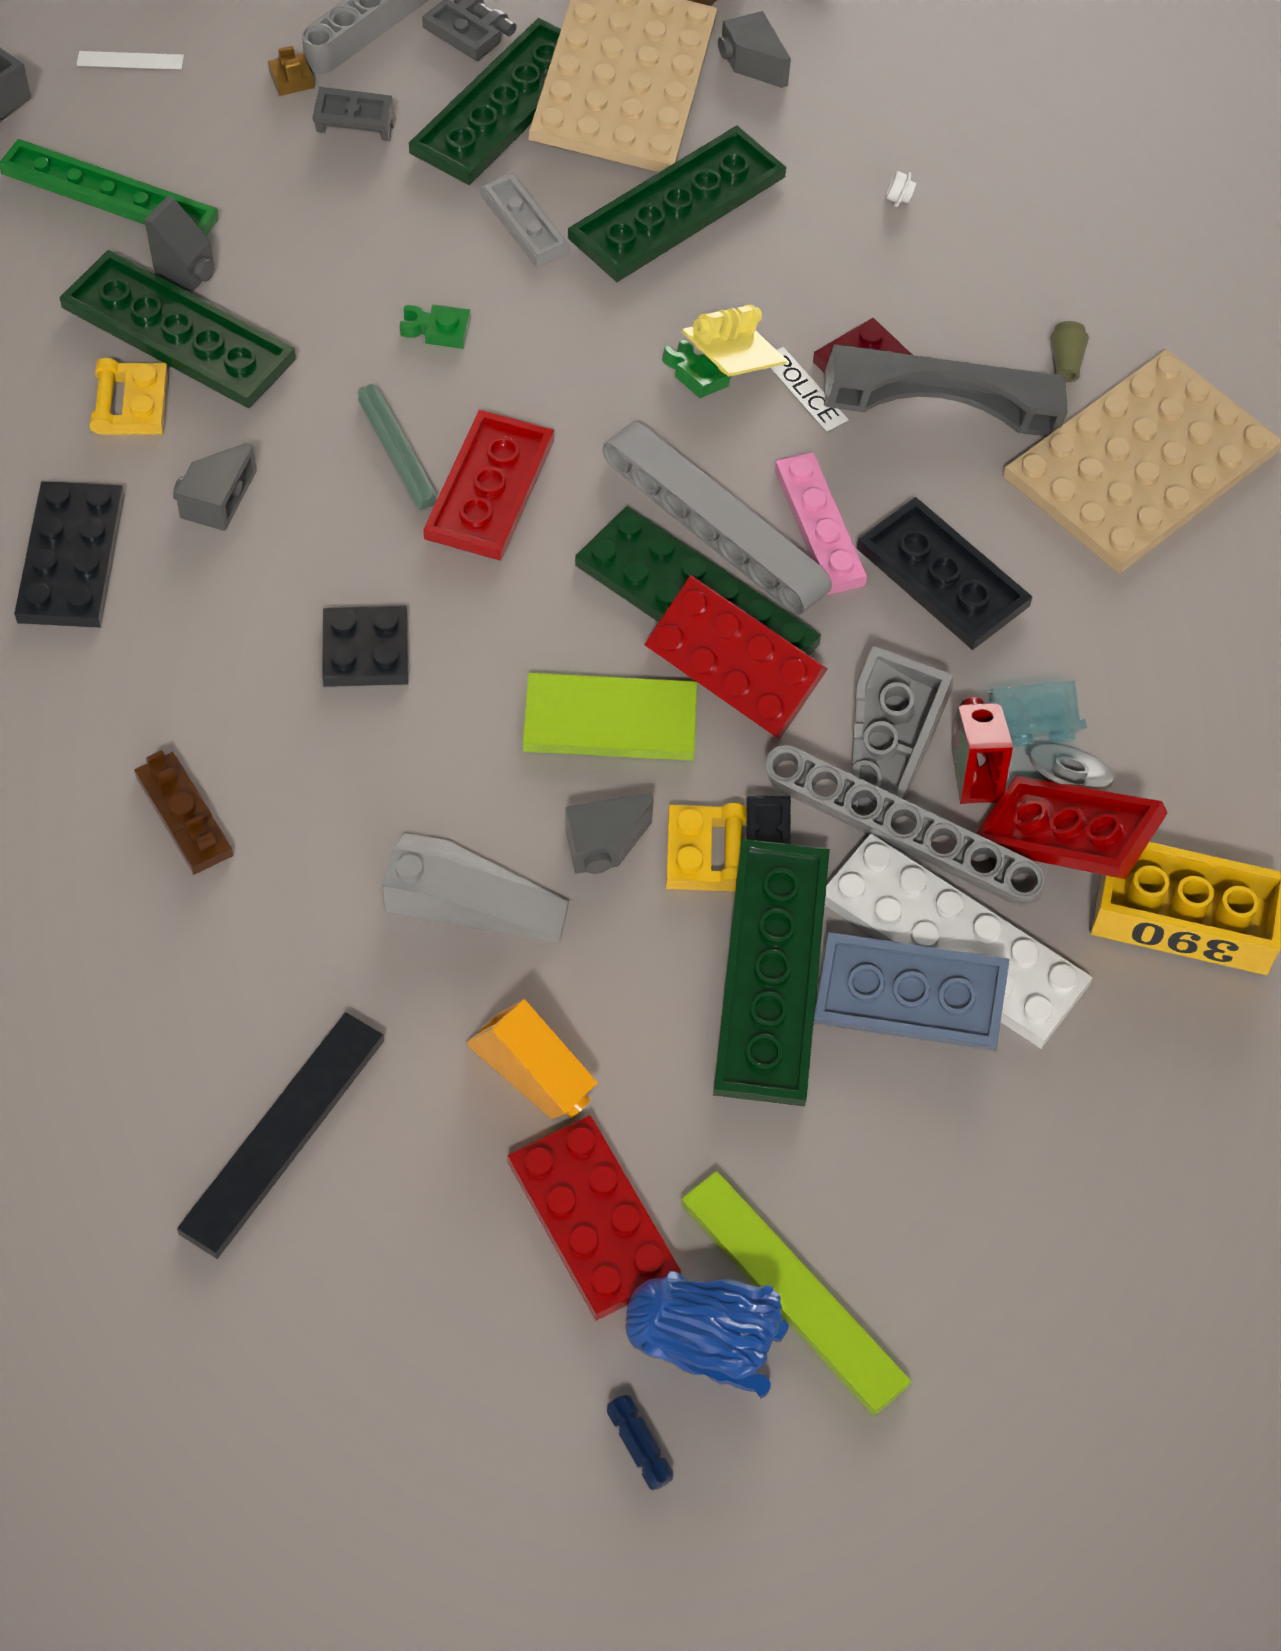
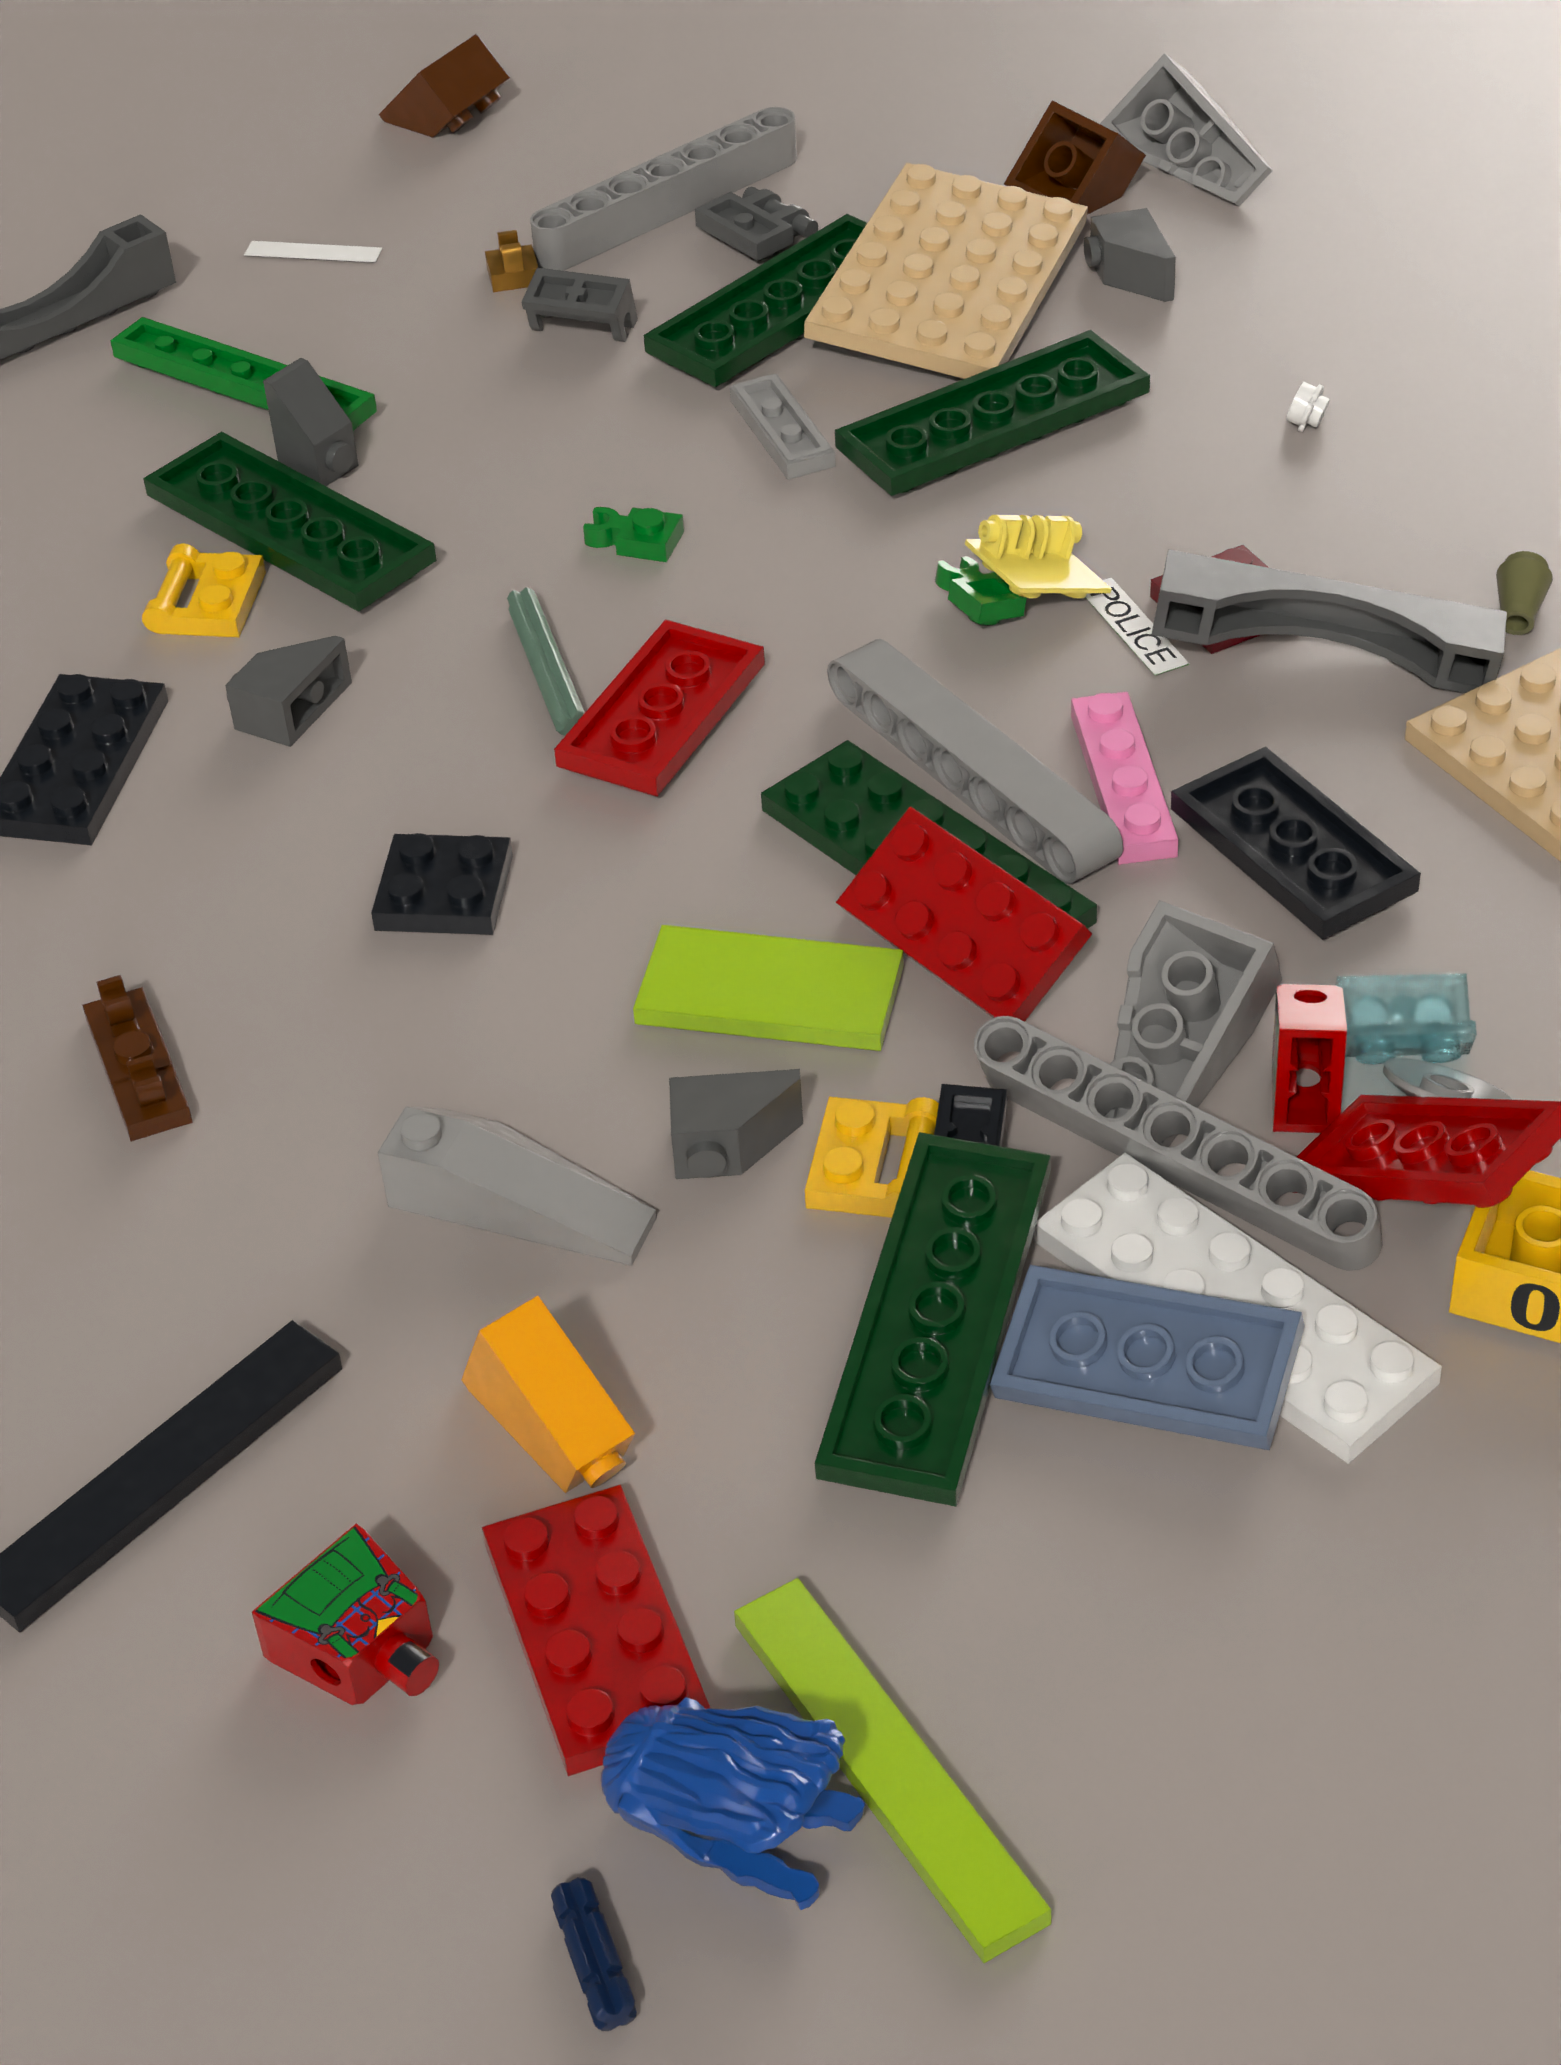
camera: 15 degrees right, 15 degrees down
none -> torso [252,1523,439,1705]

